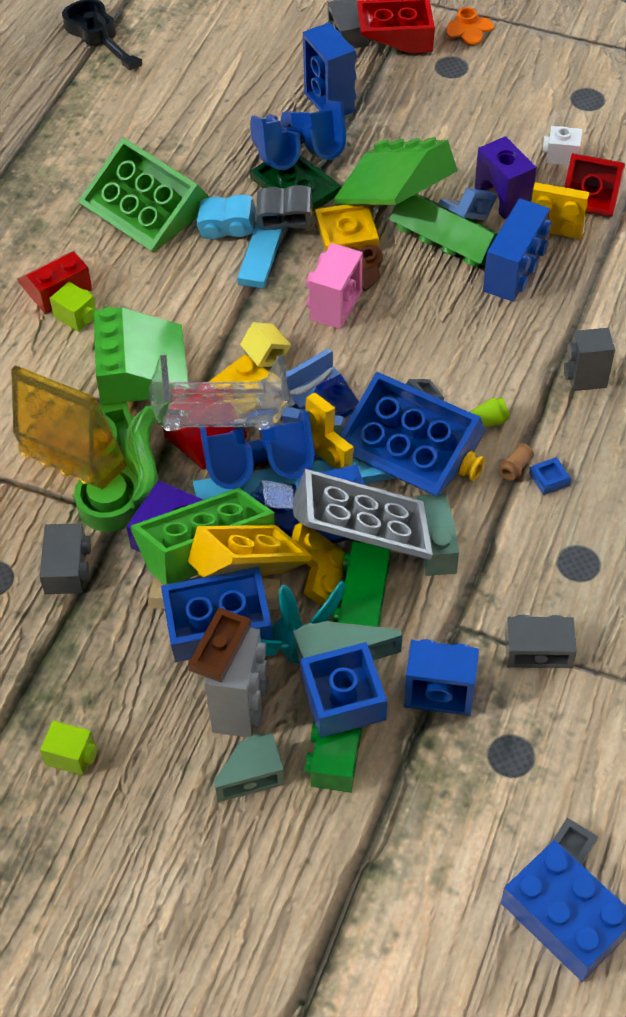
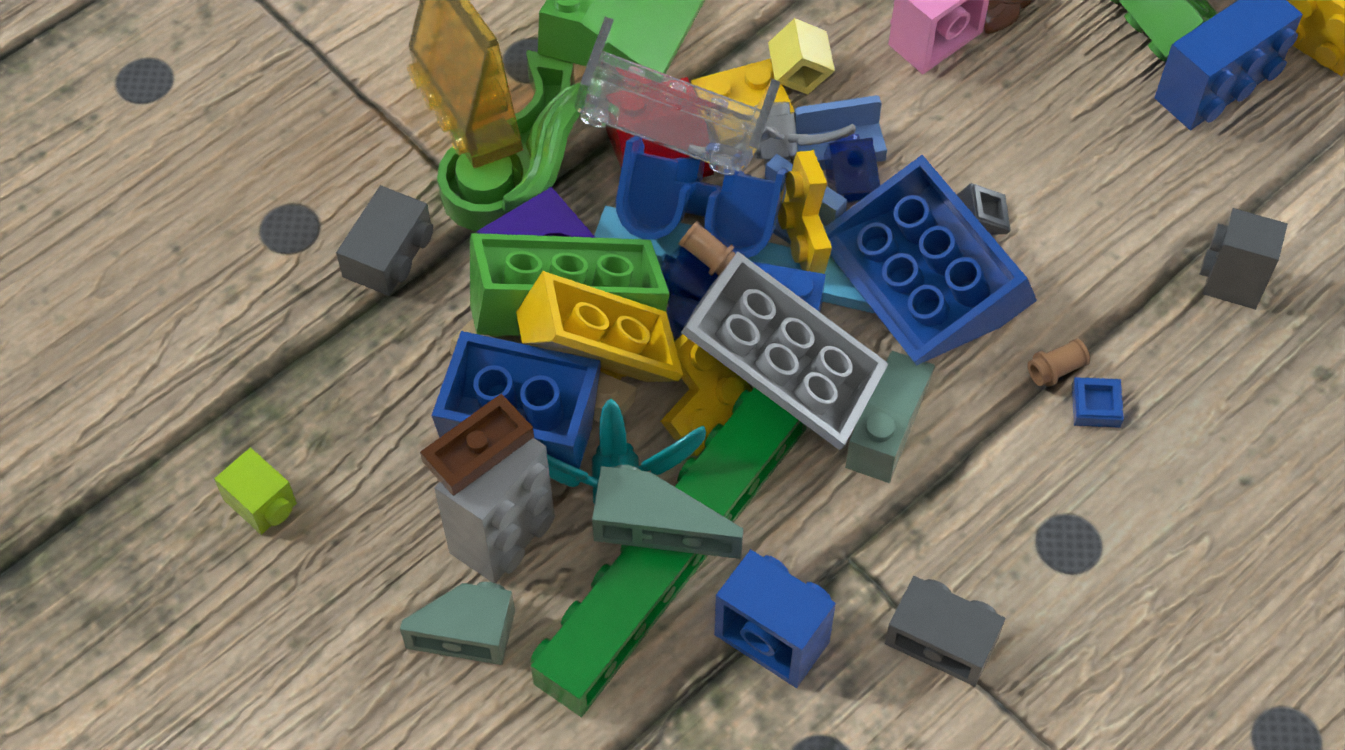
camera: 25 degrees right, 5 degrees up
blue brick [300,642,387,738] -> none
yellow bush [459,451,486,482] -> none
lime cone [469,397,510,428] -> none
none -> medium nougat pin [678,221,735,276]

